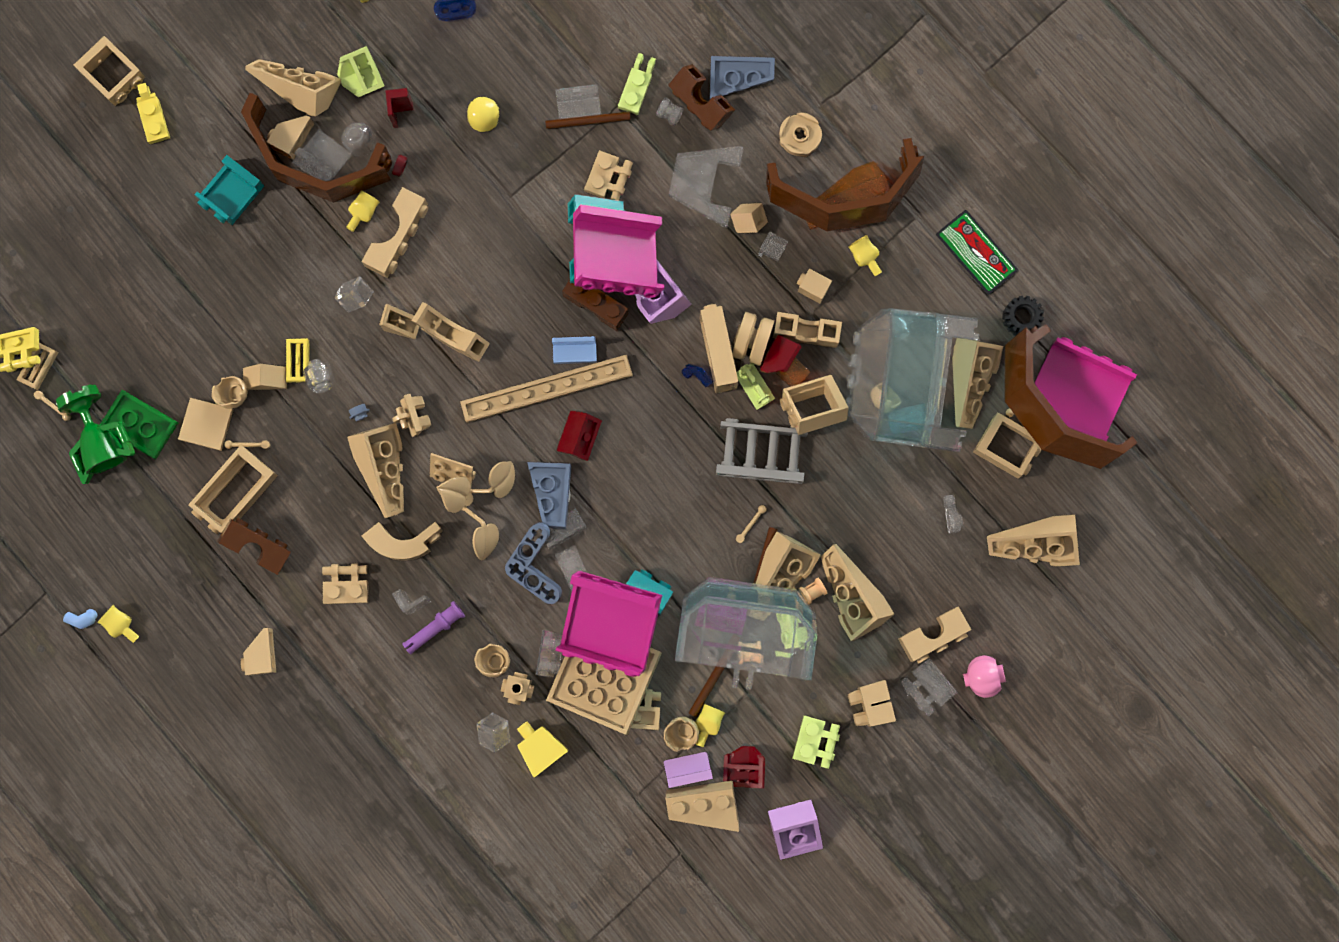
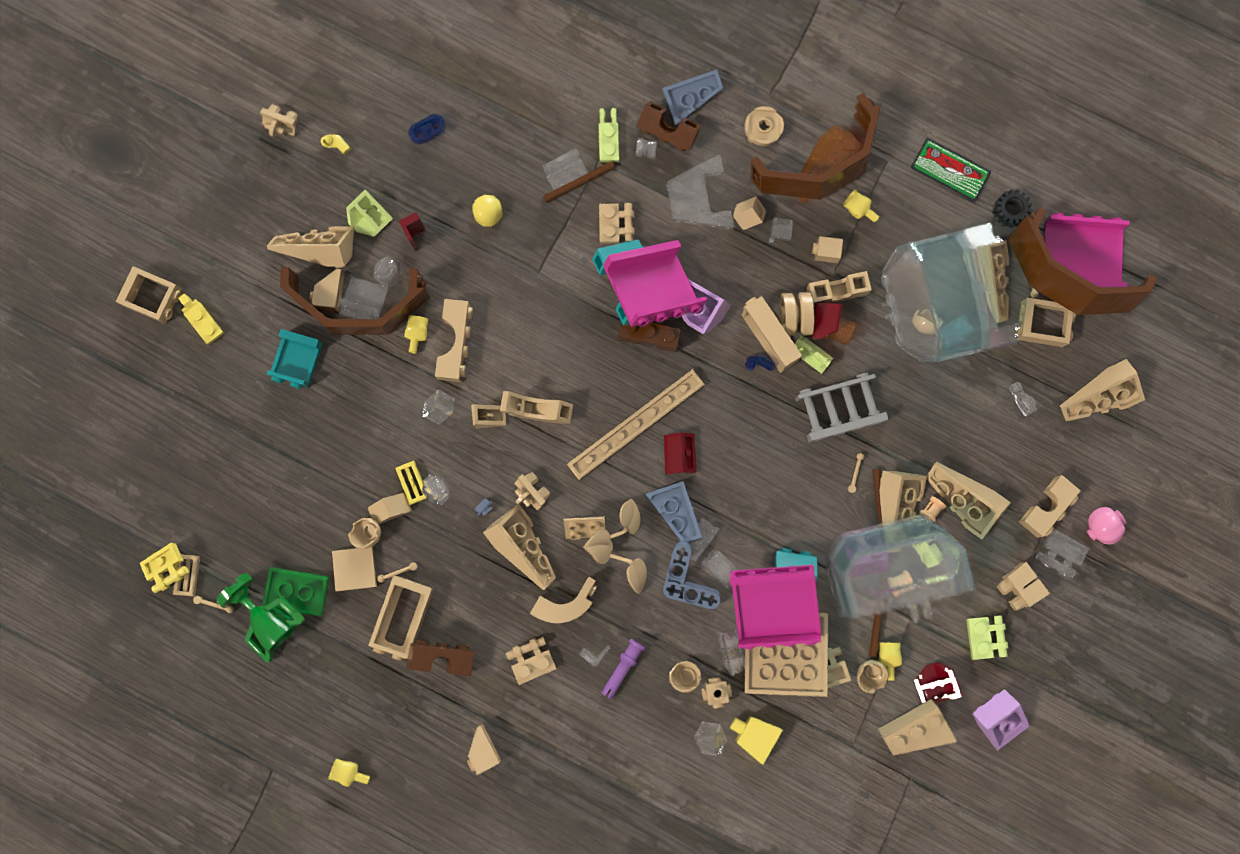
camera: 20 degrees left, 0 degrees up
light blue arm [63,609,98,629] -> none
dark red tile [392,155,408,177] -> none
light blue panel [552,336,597,364] -> none
lavender panel [664,752,713,788] -> none
tan window [780,375,849,435] -> none

